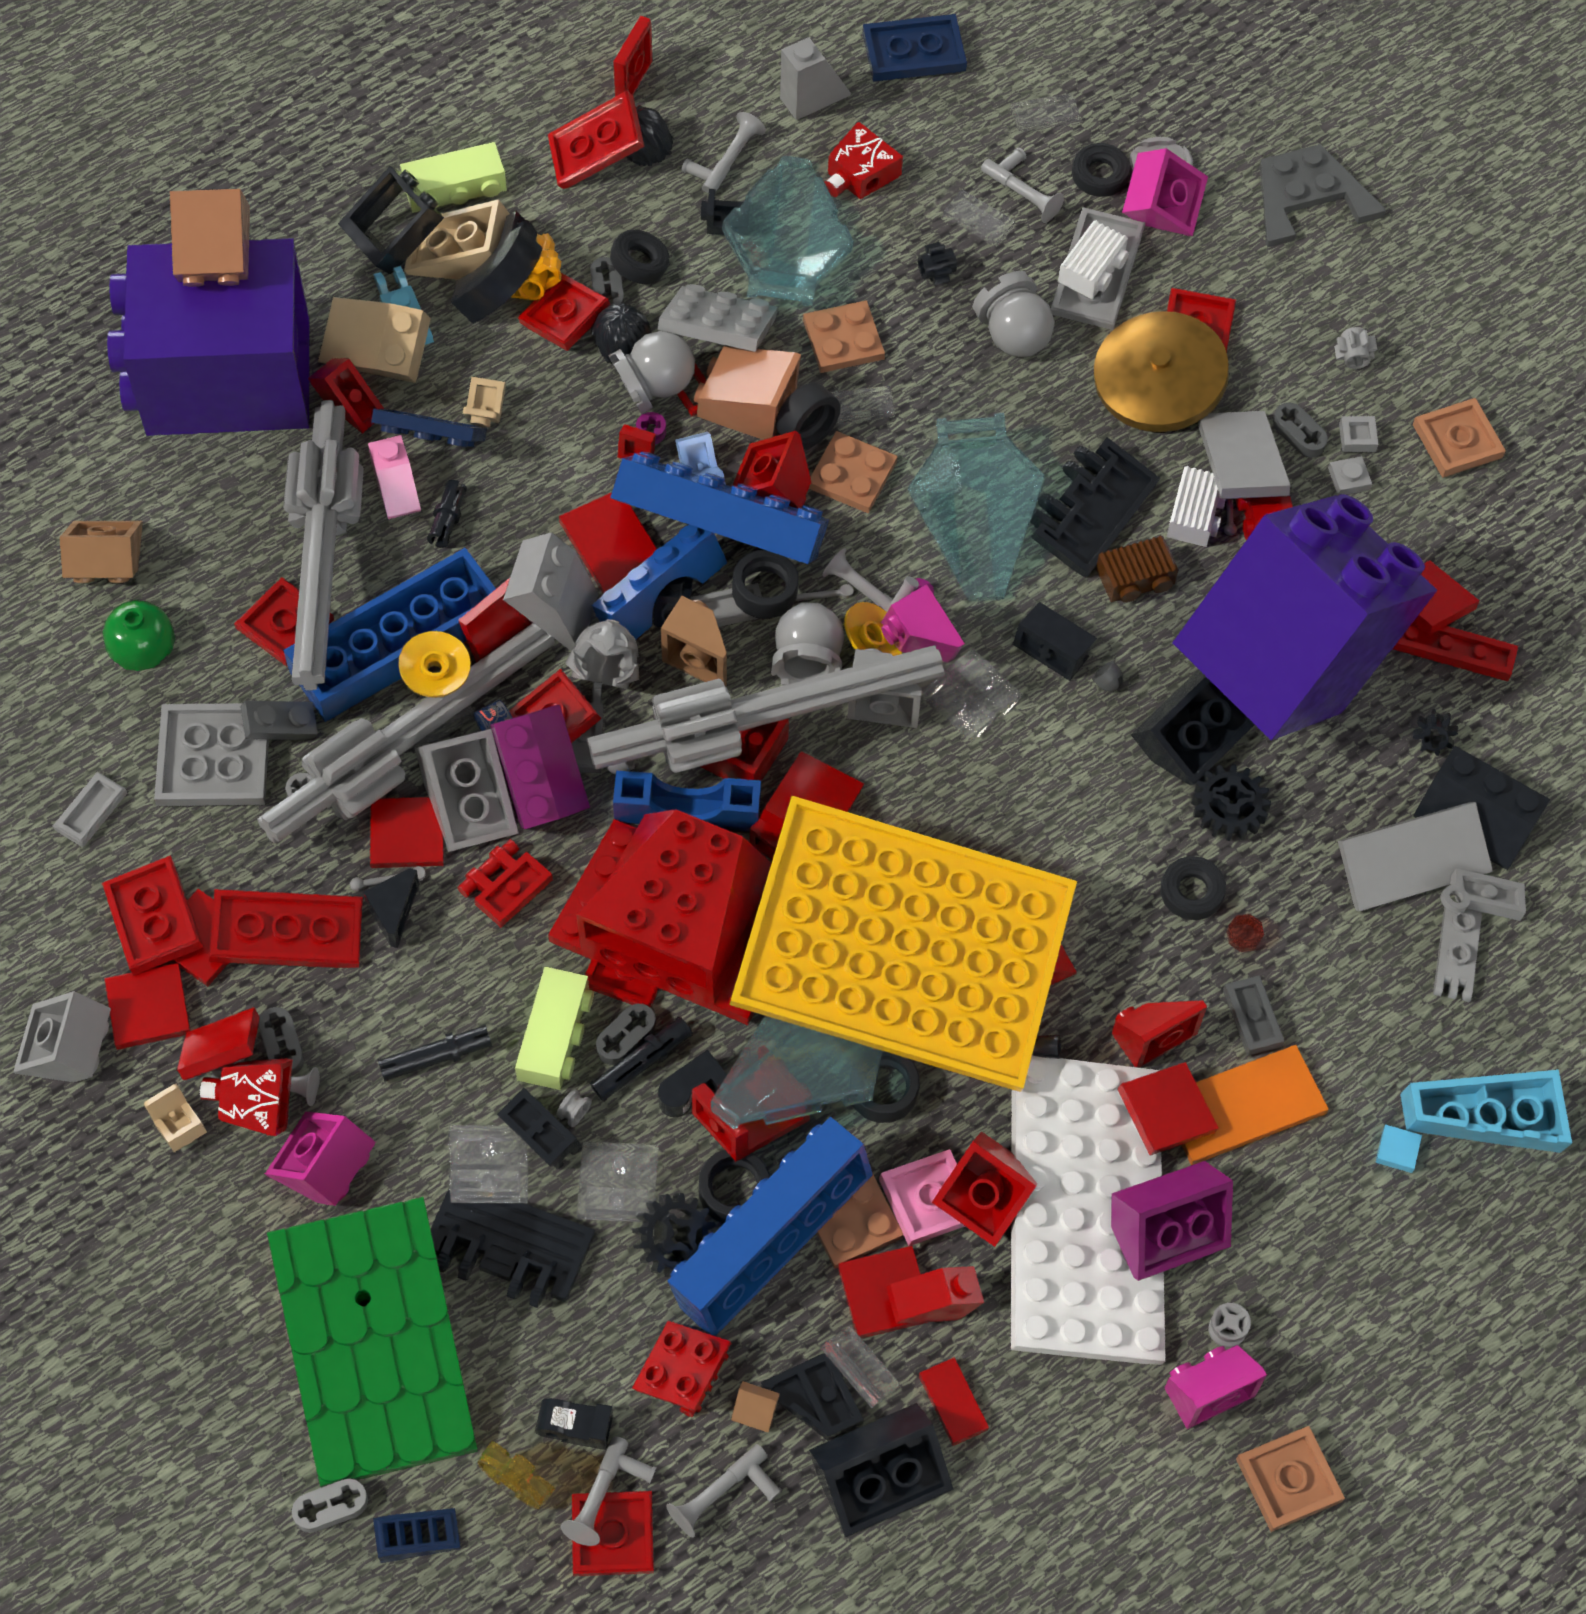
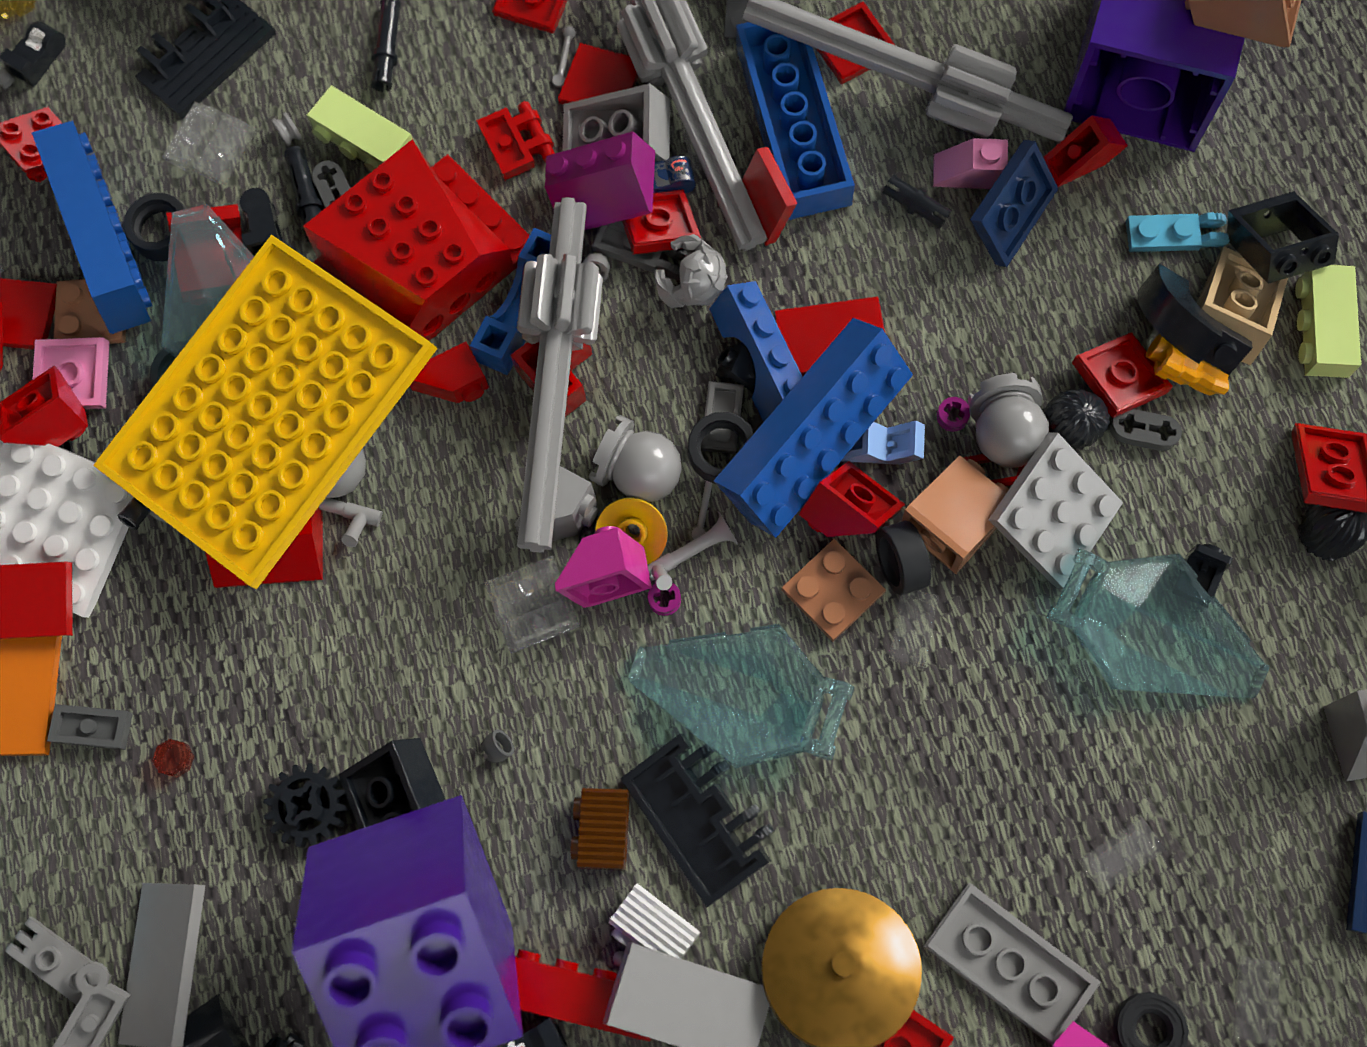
camera: 120 degrees right, 10 degrees up
tan slope [318,297,431,383] -> none
black slope [363,868,419,948] -> none
yellow dish [399,631,471,697] -> none
clear slope [448,1125,528,1203] -> none
tan bracket [463,377,506,427] -> none
black hinge [497,1088,583,1169] -> none
light grey slope [503,532,599,651] -> none
black tyre [610,230,669,284] -> none
red plate [617,424,656,459] -> none
black gear [632,1193,716,1278] -> none
medium nougat slope [661,596,727,686] -> none
light grey piece [682,112,766,193] -> none
red tile [760,751,864,830] -> none
nougat plate [803,300,885,373] -> none
red torso [824,122,903,199] -> none
black gear [918,242,957,285] -> none
light grey tile [972,271,1055,357] -> none
light grey piece [981,148,1064,223] -> none
black hinge [1012,602,1097,681] -> none
white brick [1058,220,1129,299] -> none
red slope [1112,1000,1207,1068] -> none
black tyre [1160,856,1226,921] -> none

